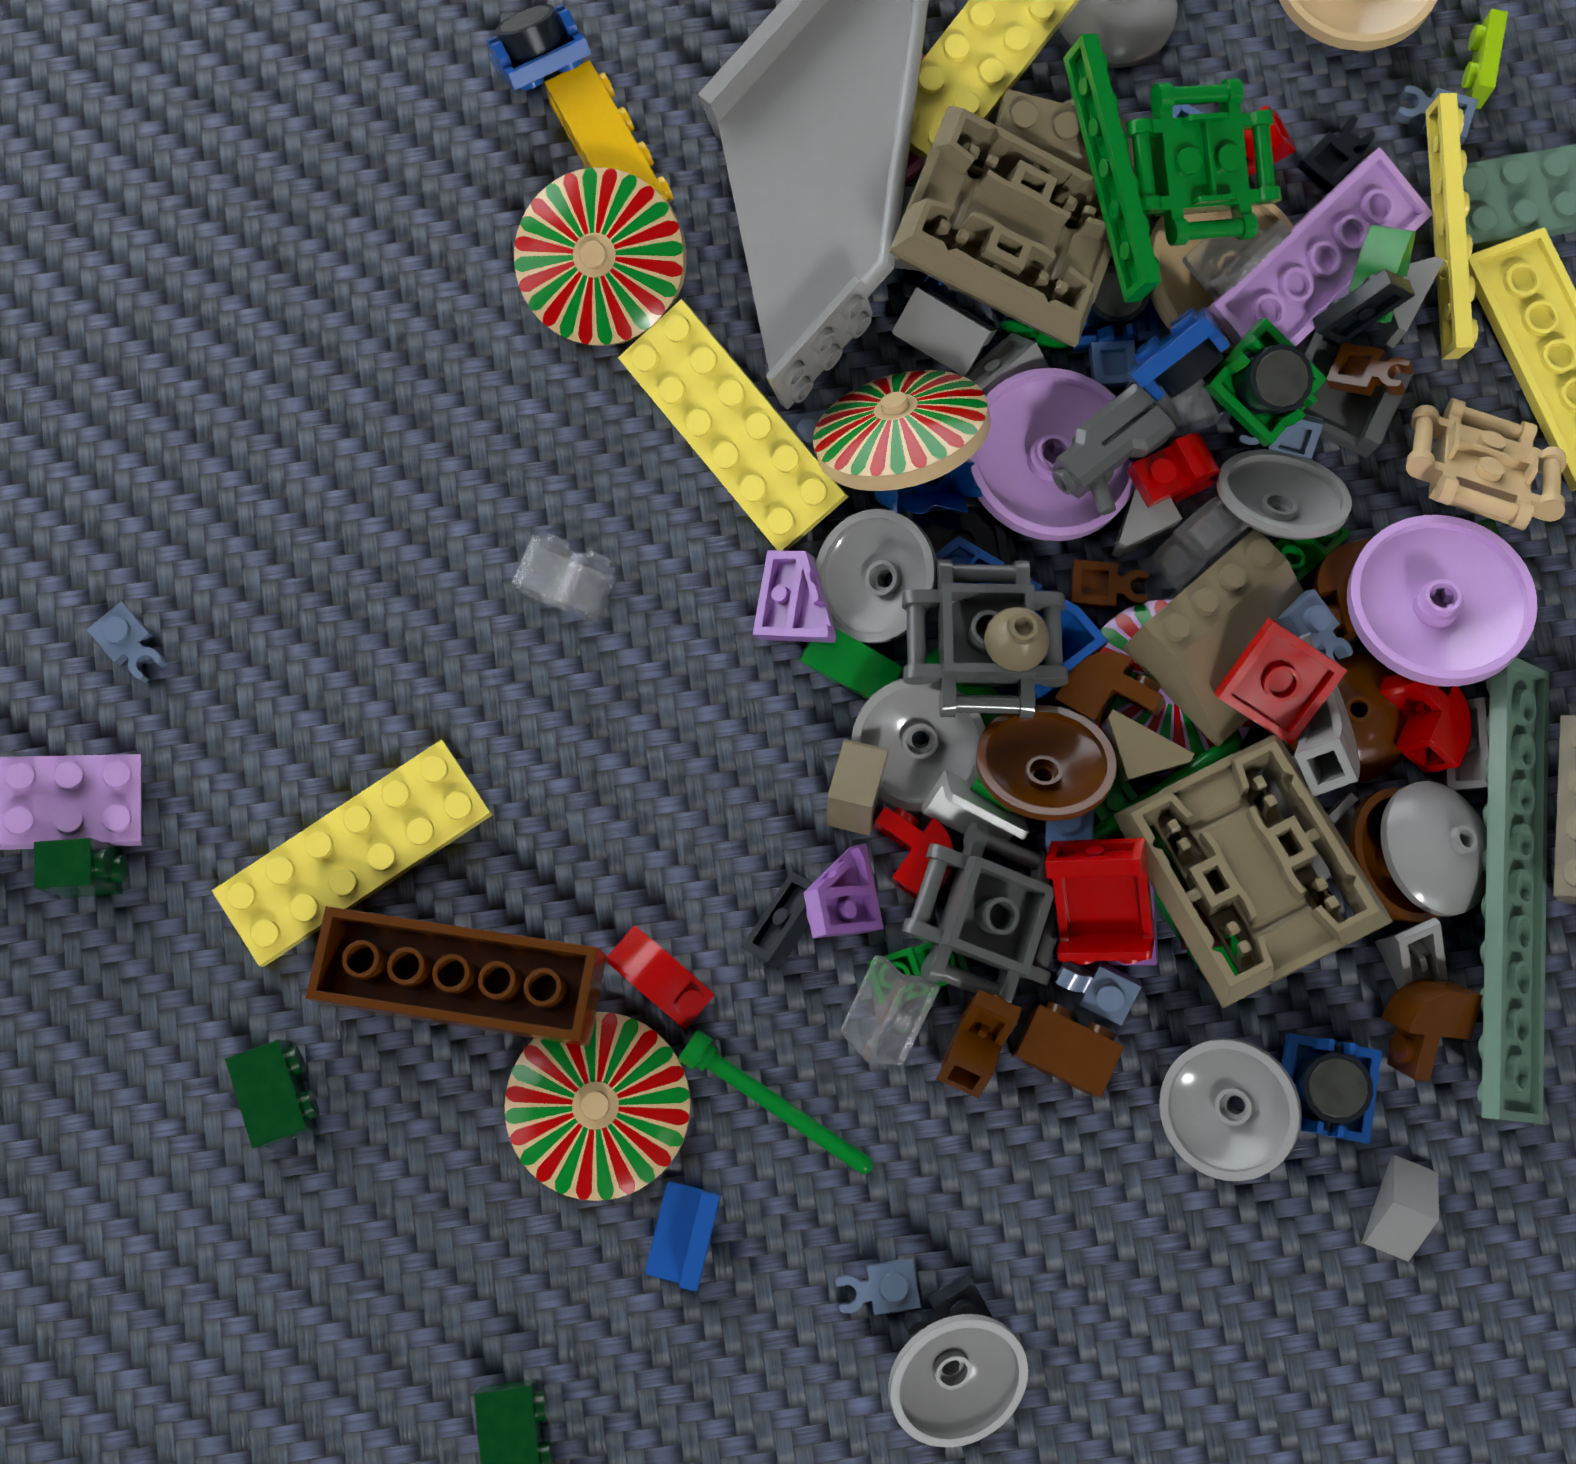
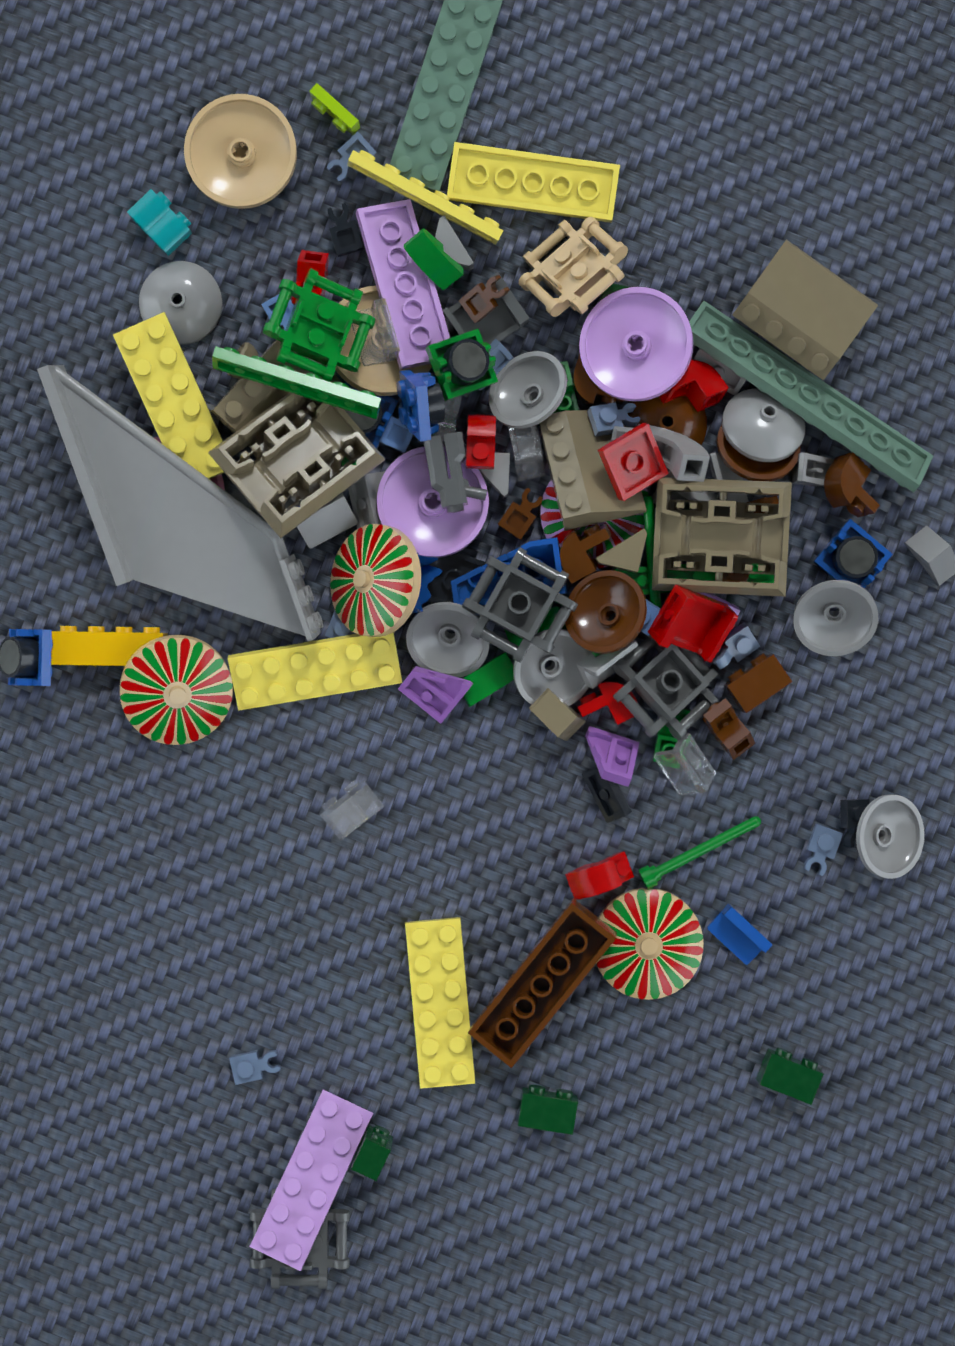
camera: 65 degrees left, 10 degrees up
dark tan brick [984,607,1050,671] -> none
black plate [1312,269,1415,344] -> none

